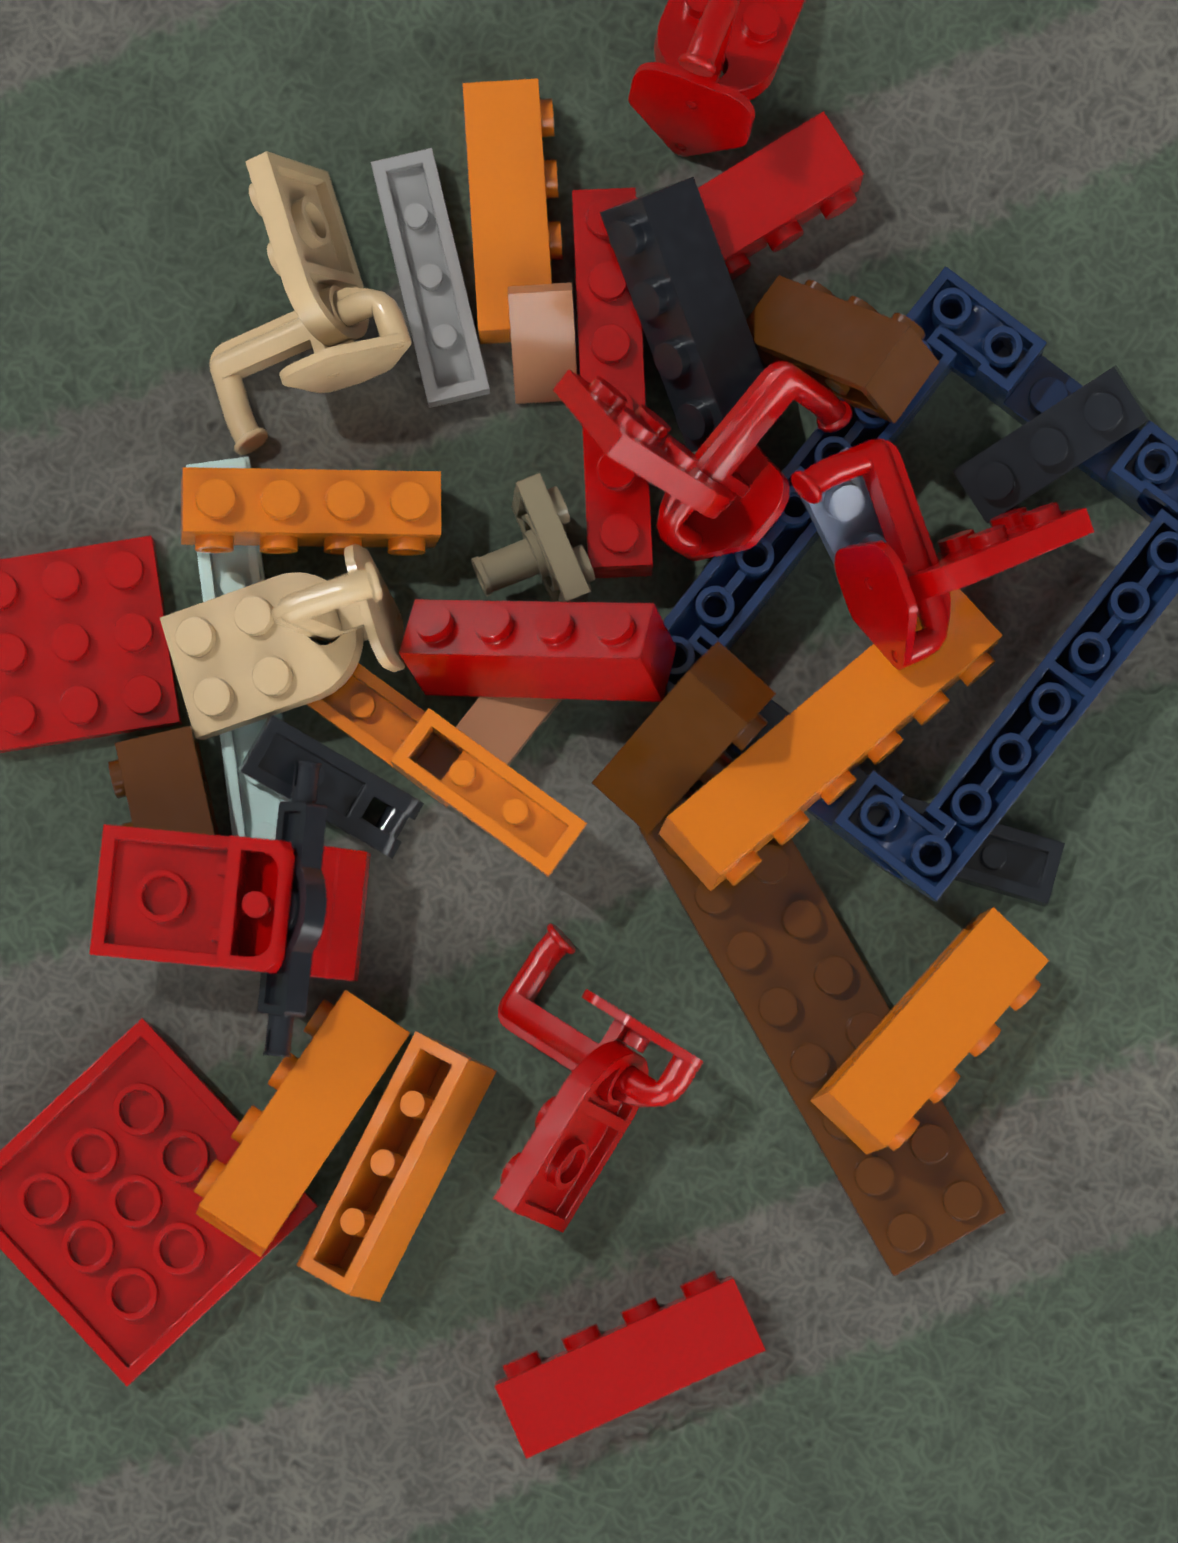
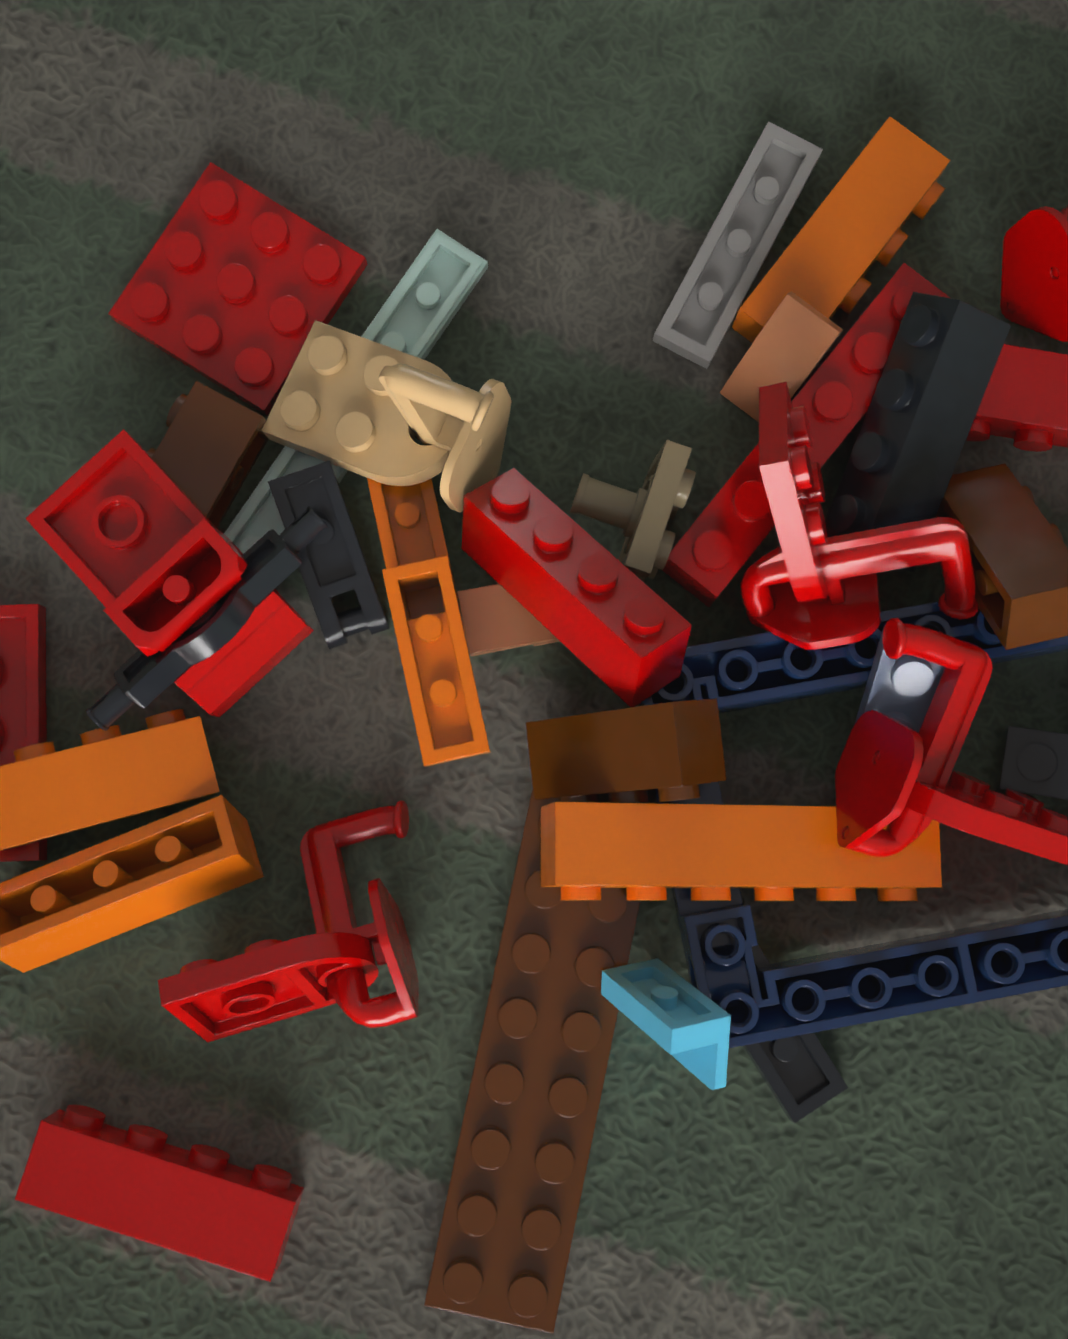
camera: 40 degrees right, 0 degrees up
orange brick [181,467,441,556] -> none
tan plate [209,151,412,455] -> none
orange brick [810,907,1049,1155] -> none
none -> medium azure panel [601,958,731,1090]

